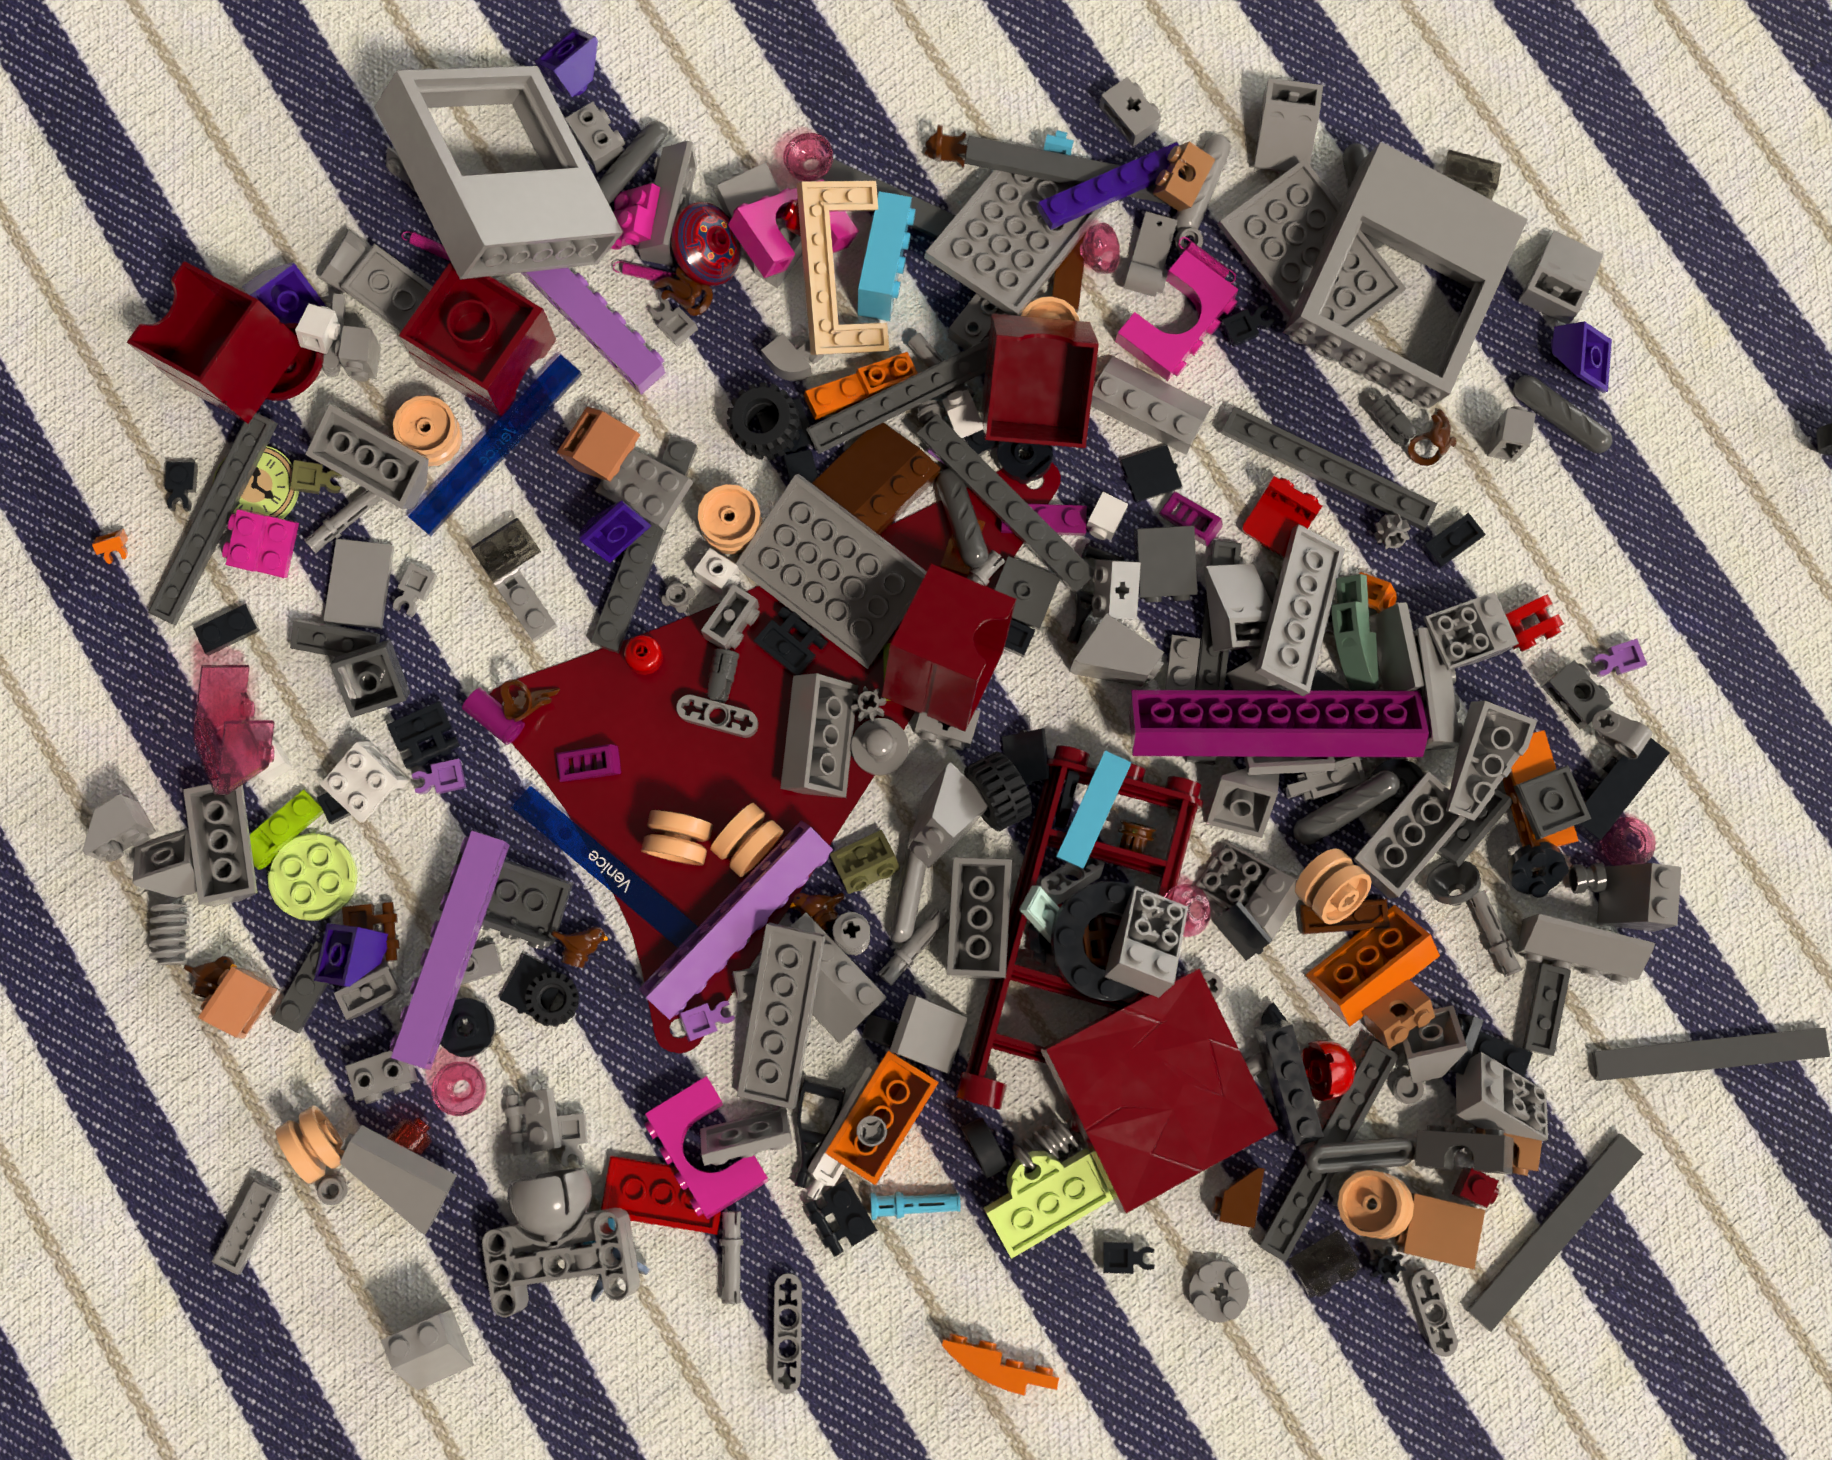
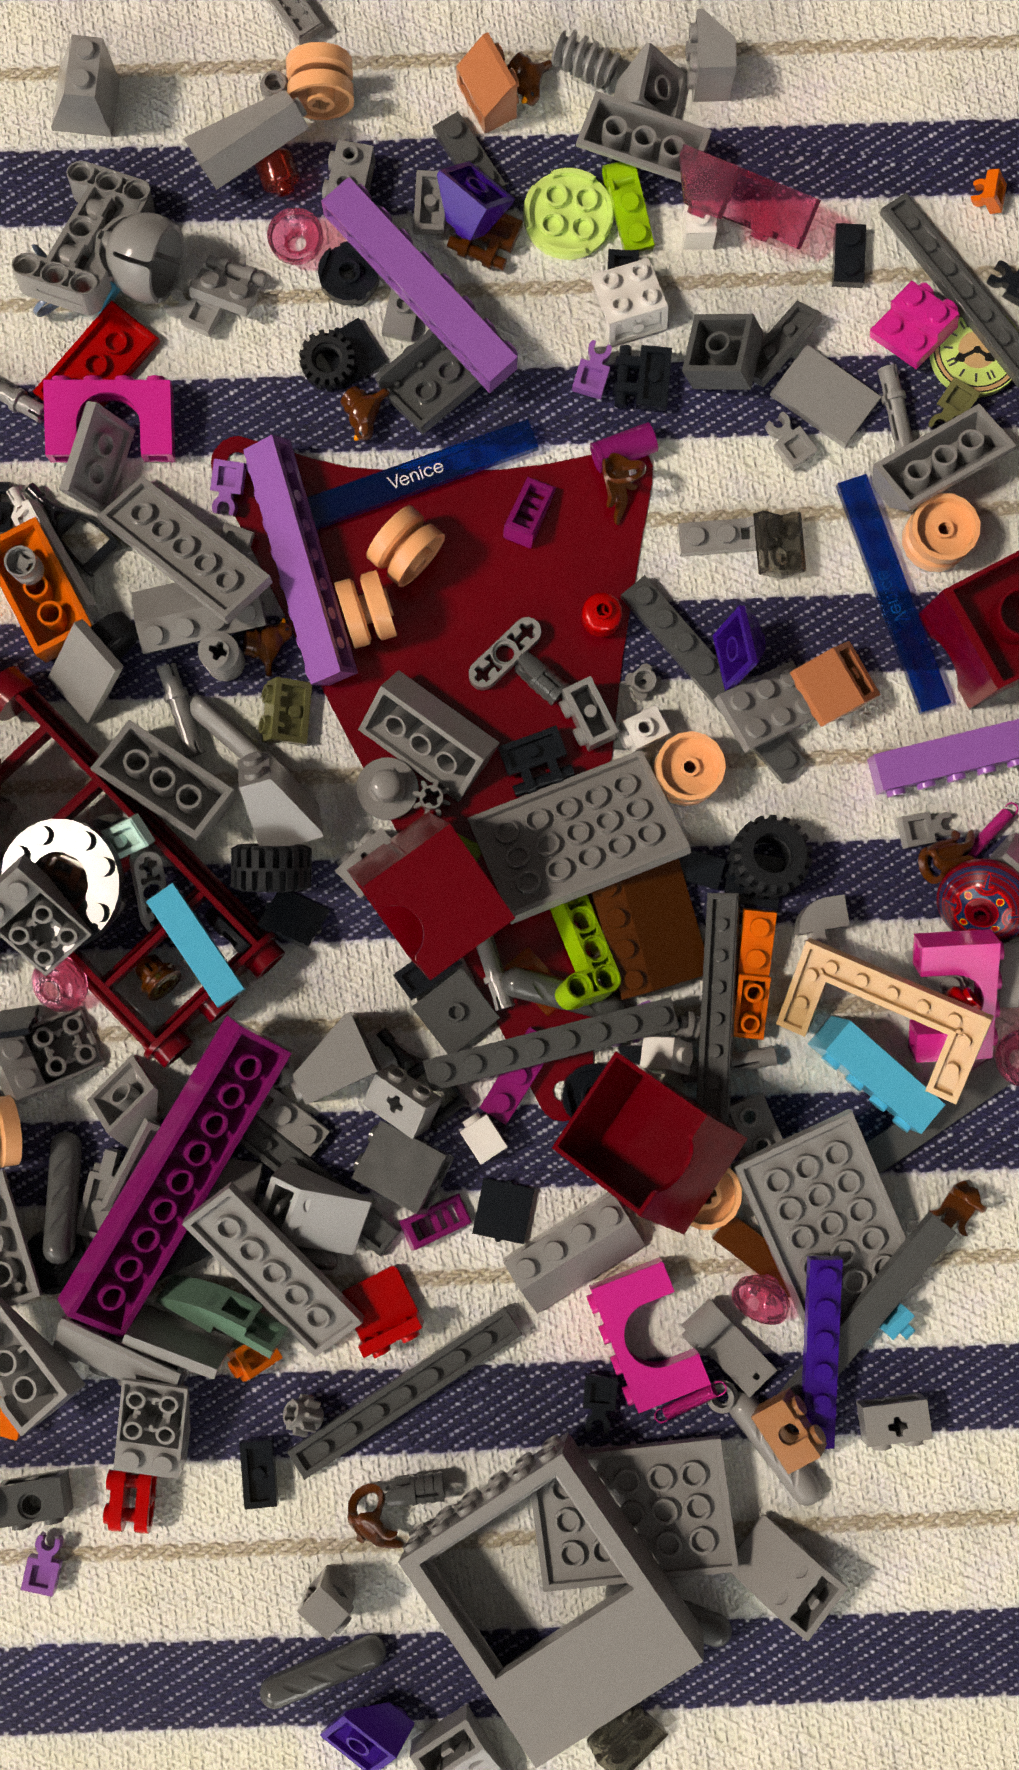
camera: 120 degrees right, 5 degrees up
none -> lime beam [550,895,621,1010]

